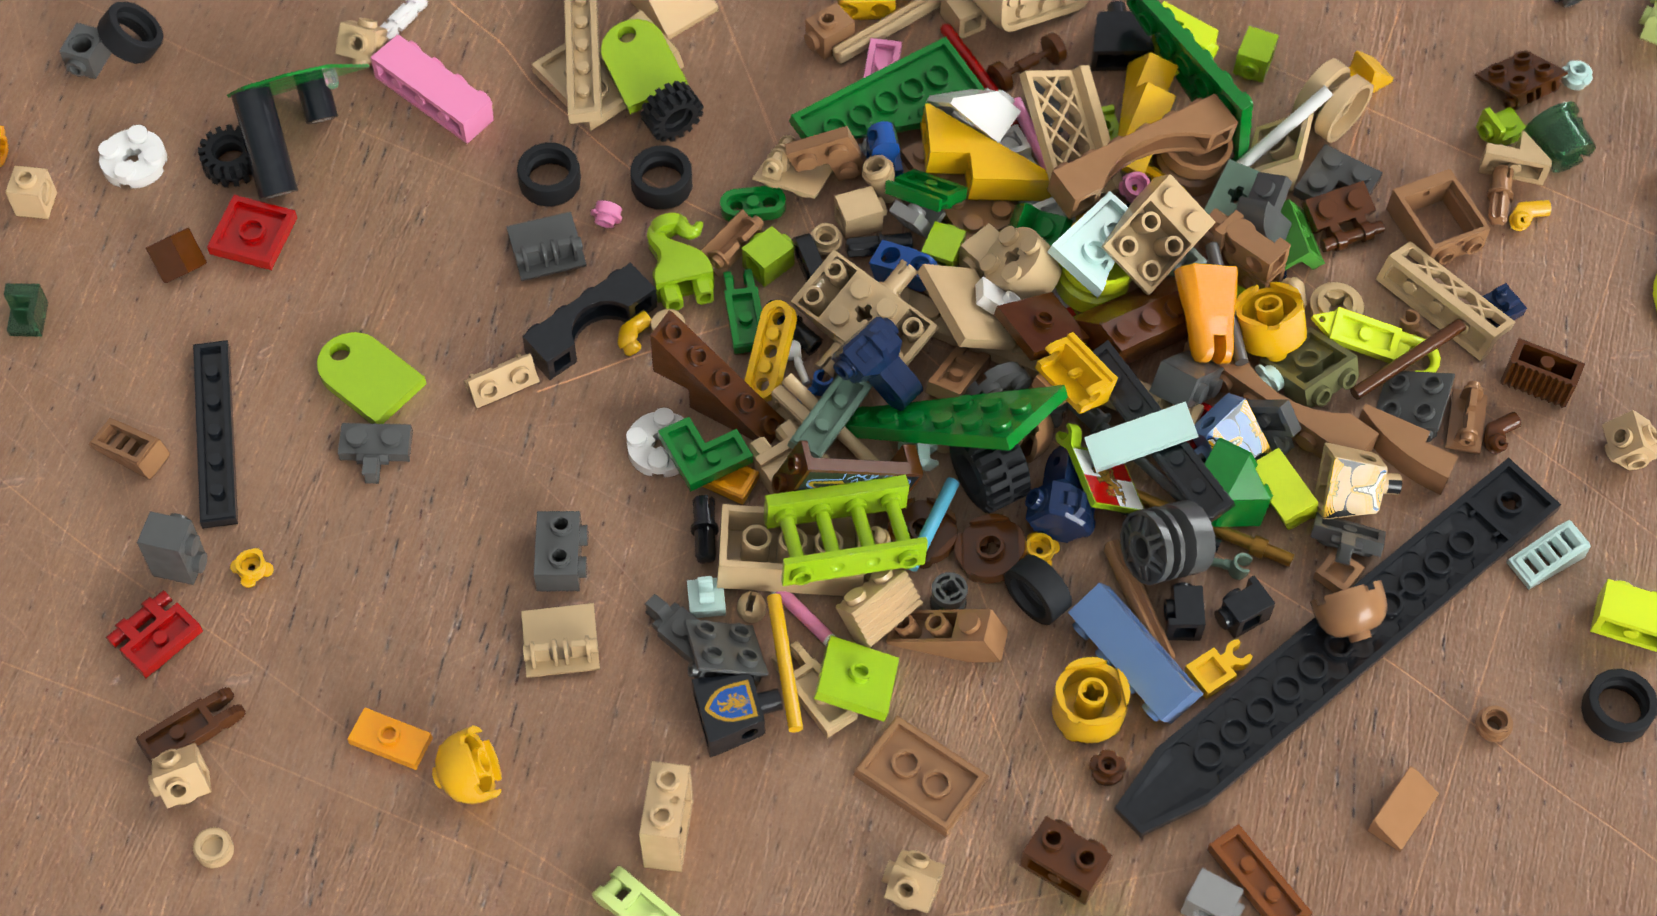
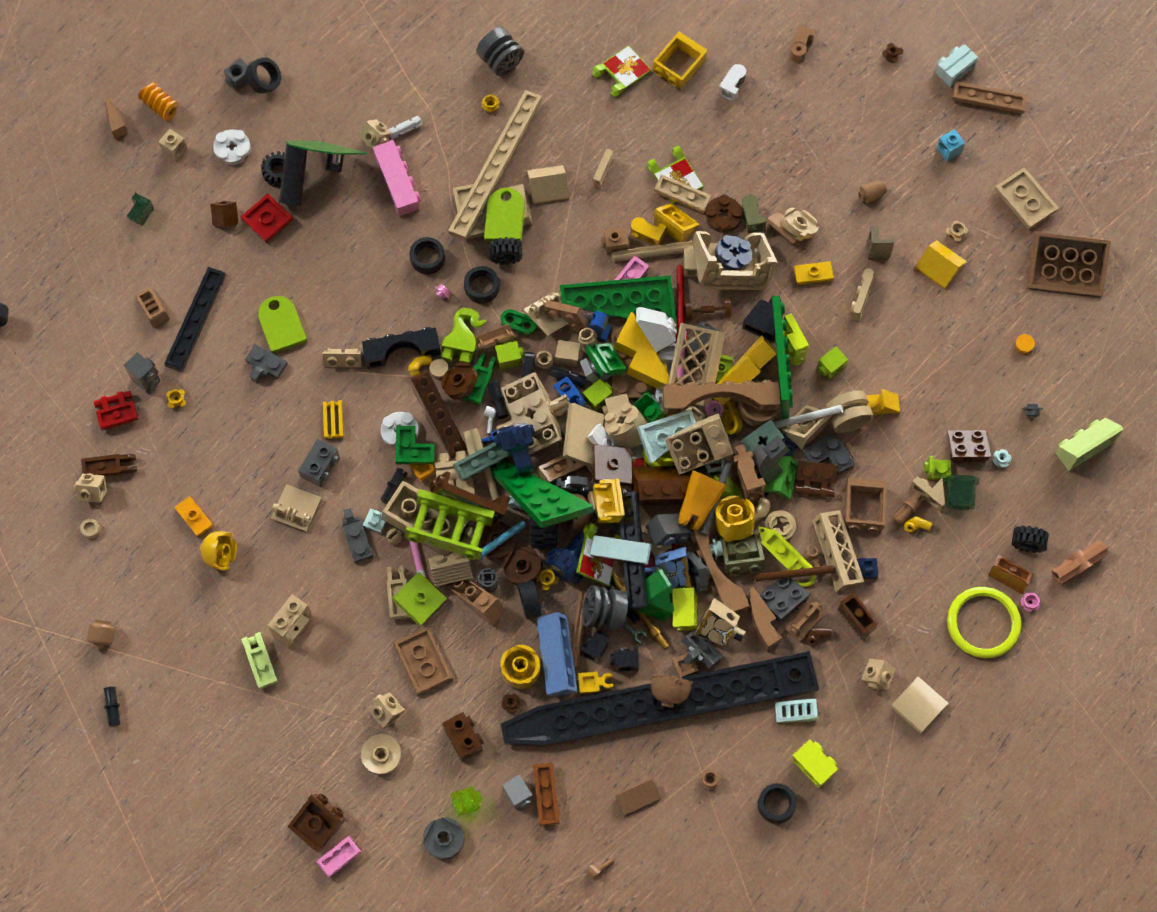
camera: 30 degrees right, 10 degrees up
dark grey hinge [506,212,587,281] -> none
dark grey hinge [684,619,768,682] -> none
black torso [692,674,783,757] -> none
yellow plate [744,300,797,402] -> none
yellow bar [767,593,803,732] -> none
none -> yellow tile [323,400,344,439]
none -> reddish brown plate [441,362,478,399]

